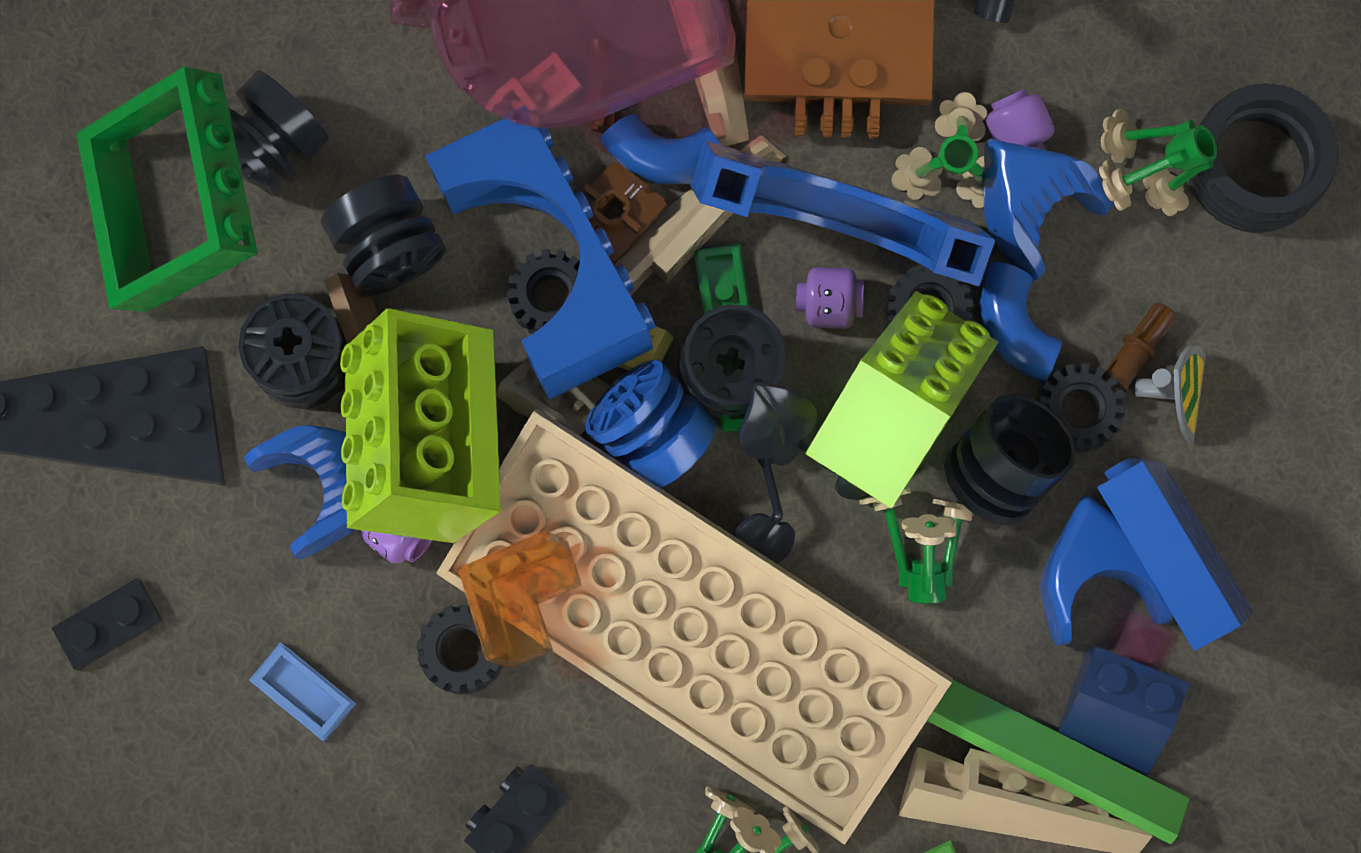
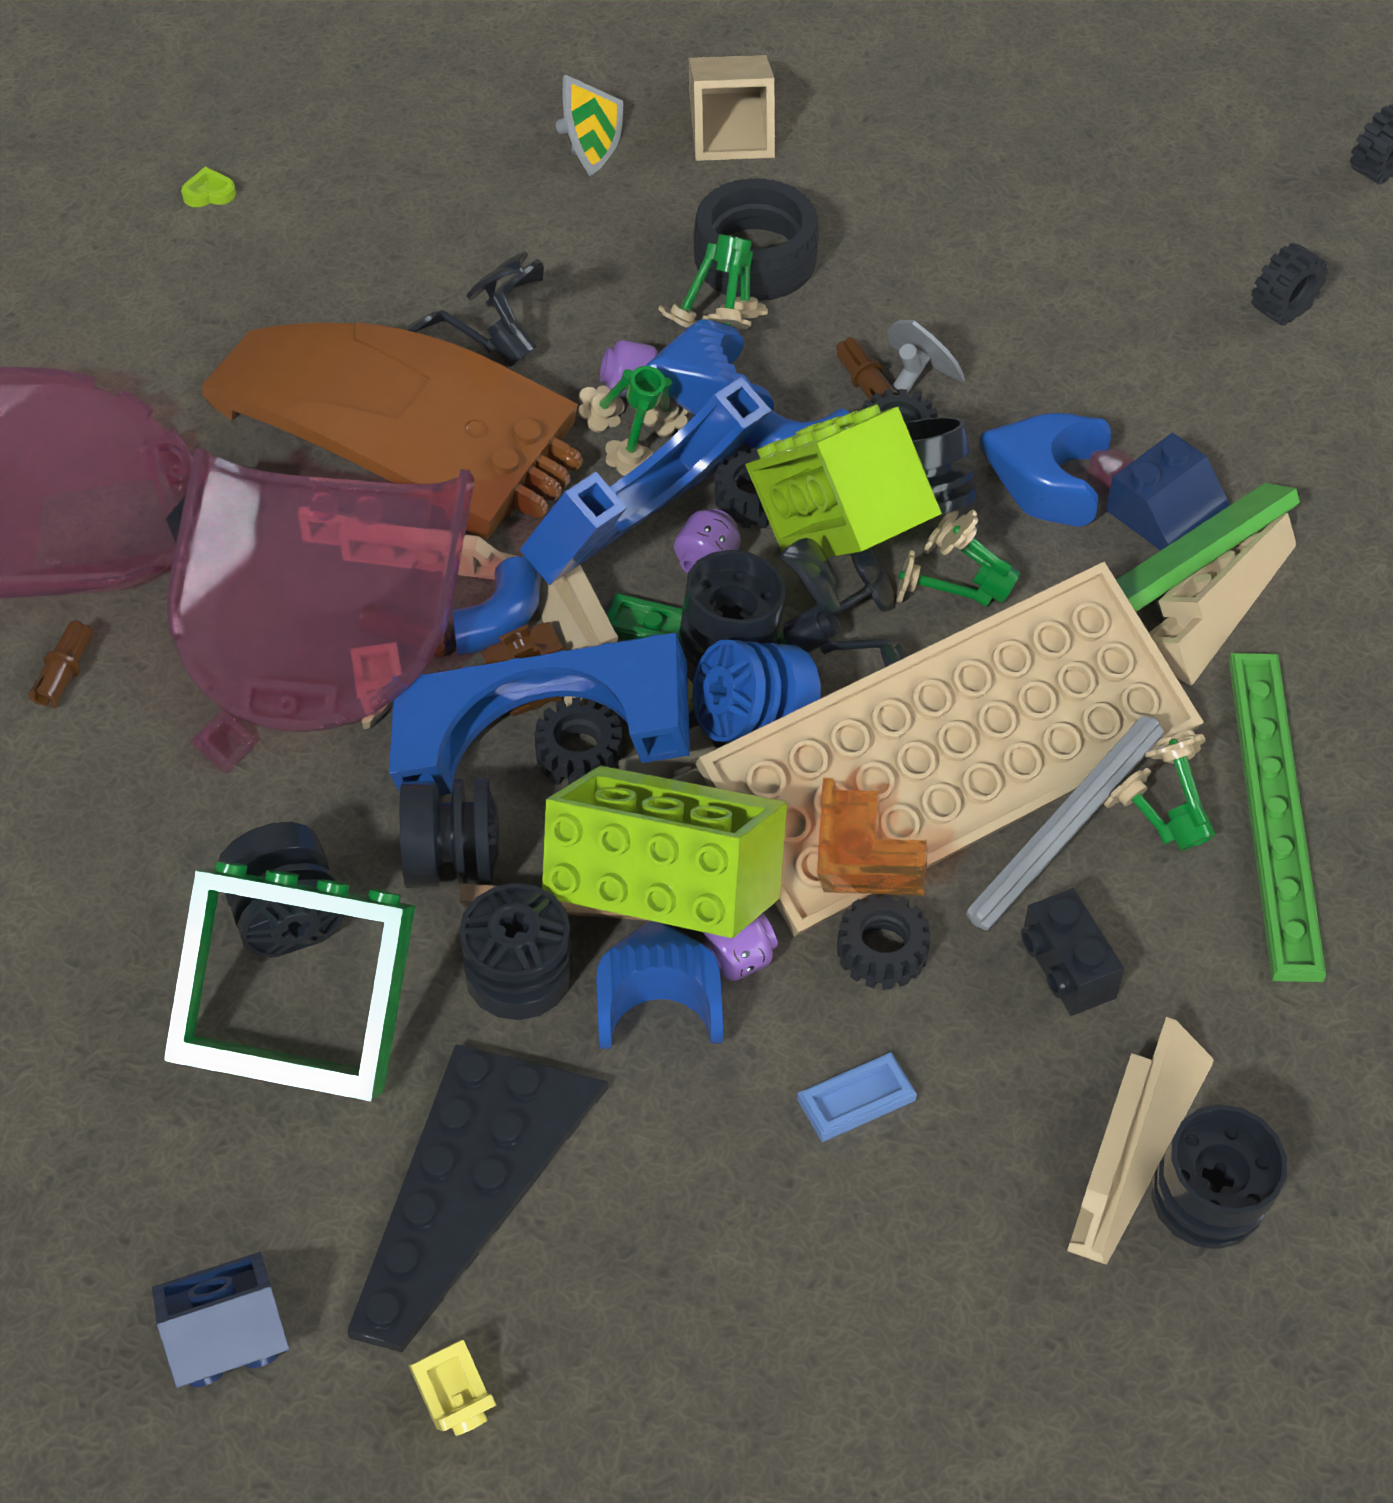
camera: 65 degrees left, 25 degrees down
black plate [52,578,163,671] -> none
blue brick [1097,457,1254,651] -> none
none -> light grey axle [966,715,1164,931]

